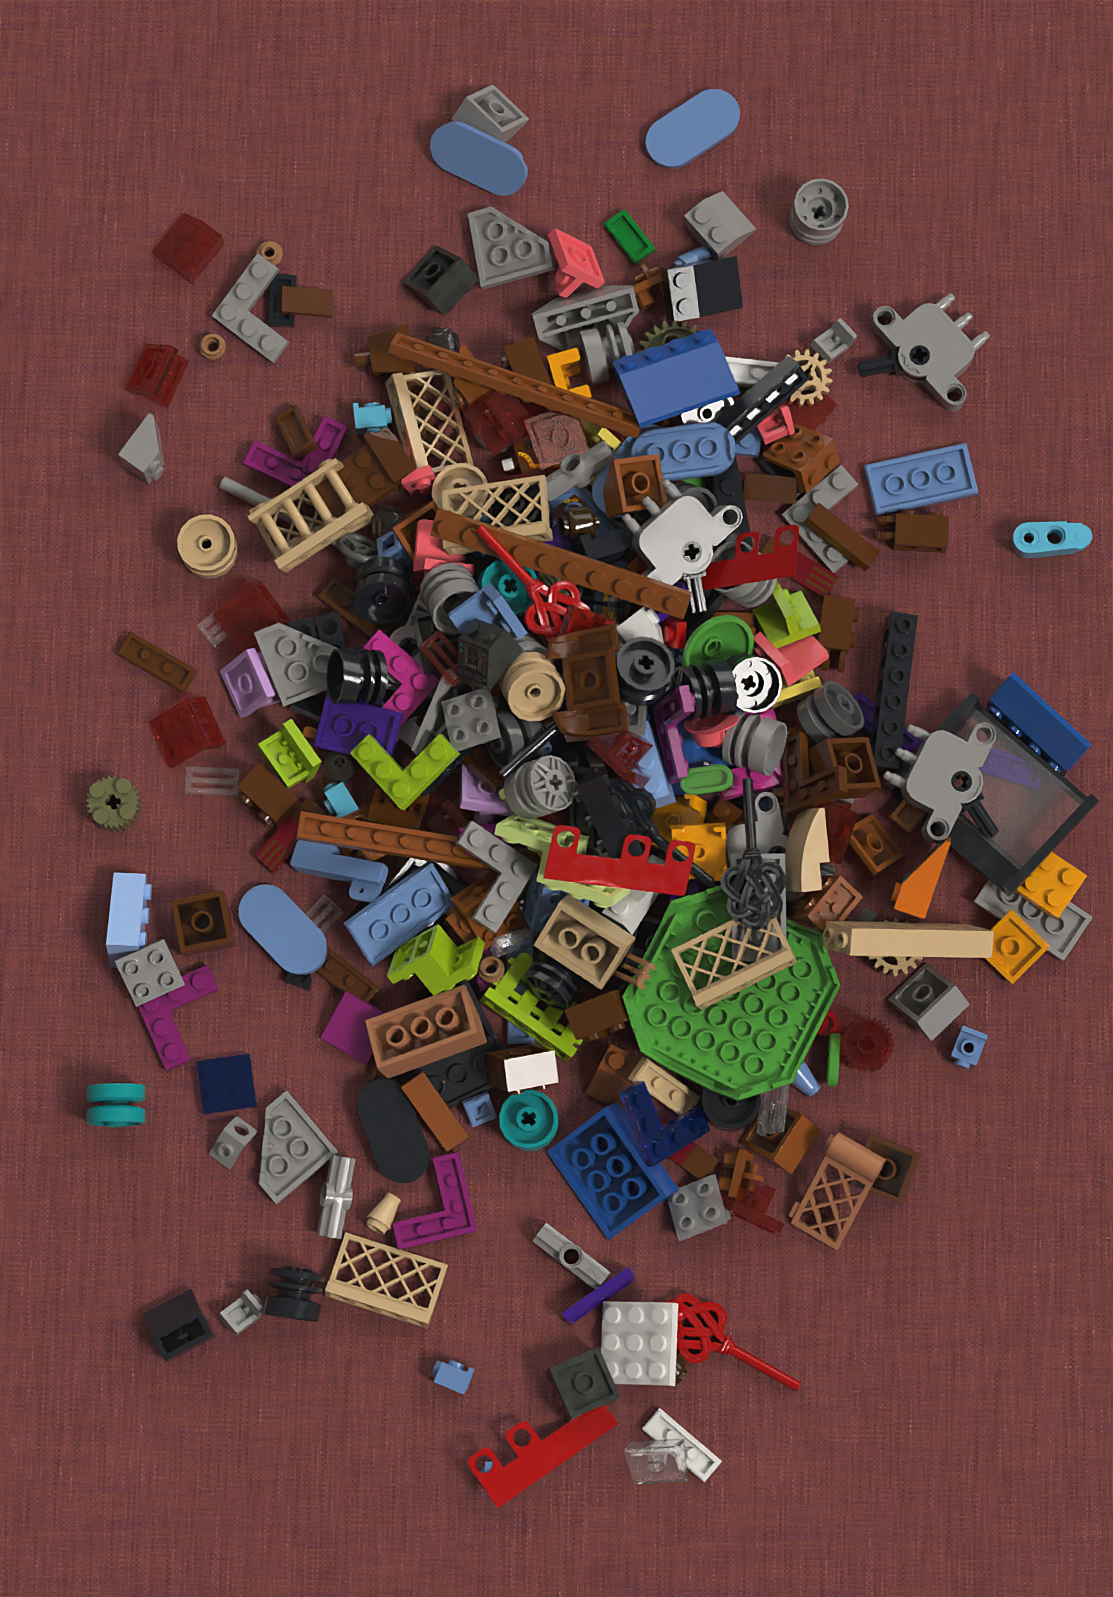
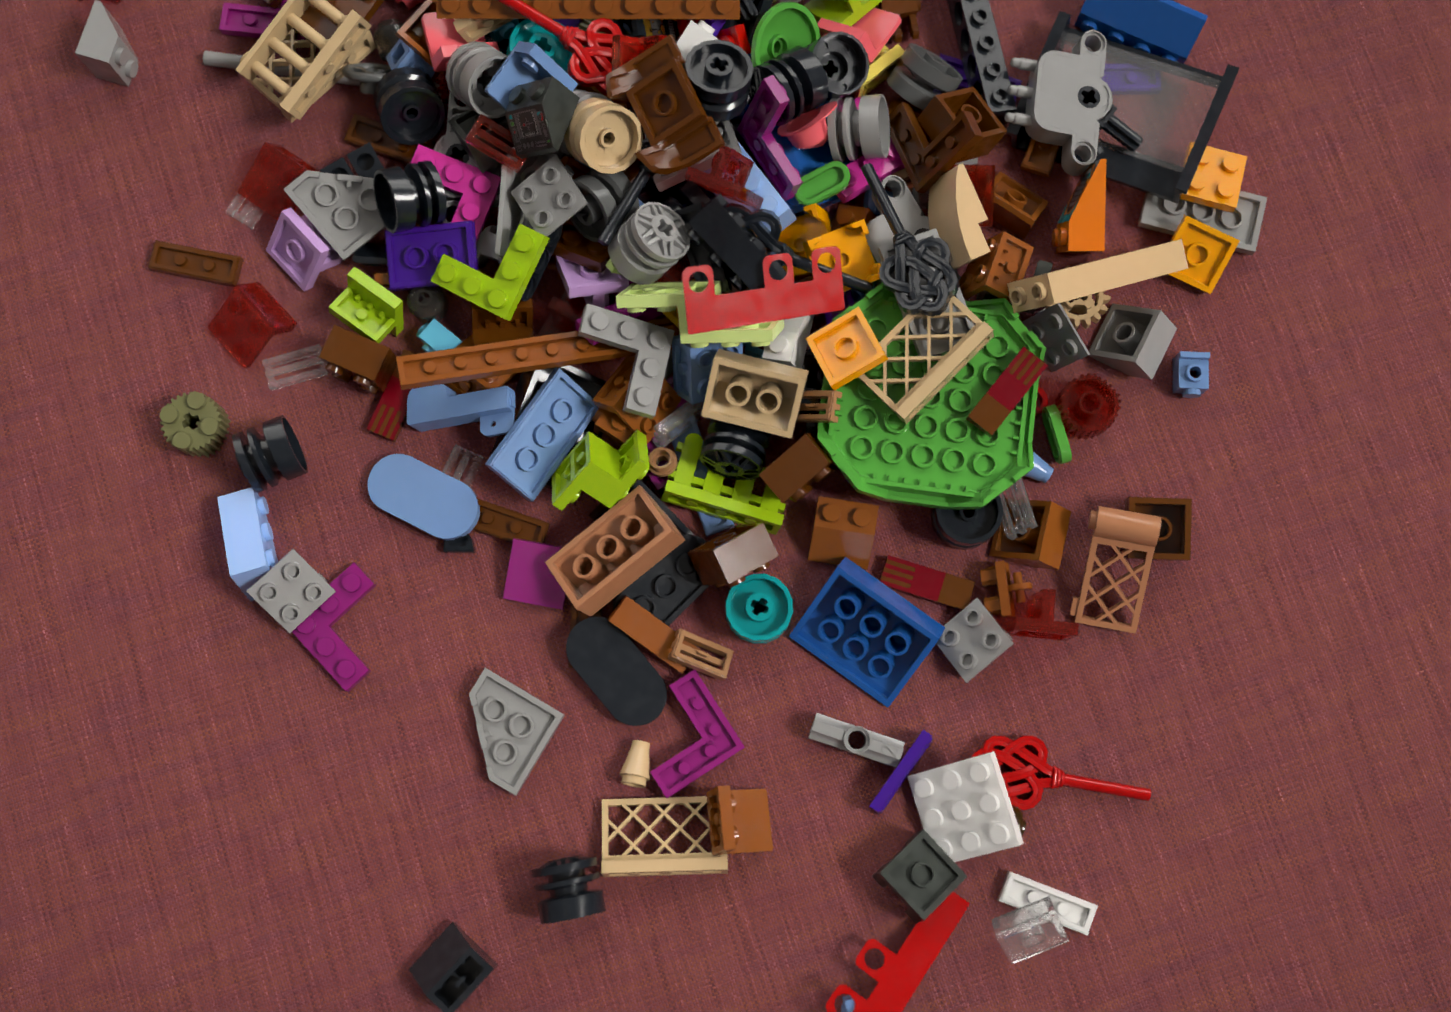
camera: 25 degrees left, 0 degrees up
teal wheel [86,1083,146,1128] -> none
reddish brown brick [171,890,236,957] -> none
tan wheel [177,514,238,579] -> none
clear blue plate [197,1054,257,1115] -> none
light grey bracket [209,1116,257,1169] -> none
light grey bracket [218,1290,263,1337] -> none
light grey piece [317,1155,355,1239] -> none
medium blue brick [431,1359,475,1395] -> none
medium blue tile [462,1091,498,1127] -> none
clear blue plate [619,1081,710,1167] -> none
tan tile [628,1056,701,1119] -> none
none -> black wheel [232,415,308,493]
none -> medium nougat tile [668,629,734,681]
none -> dark orange bracket [706,785,773,855]
none -> light orange plate [805,306,888,390]
none -> tile [966,347,1048,438]
none -> light grey hinge [1022,303,1090,372]

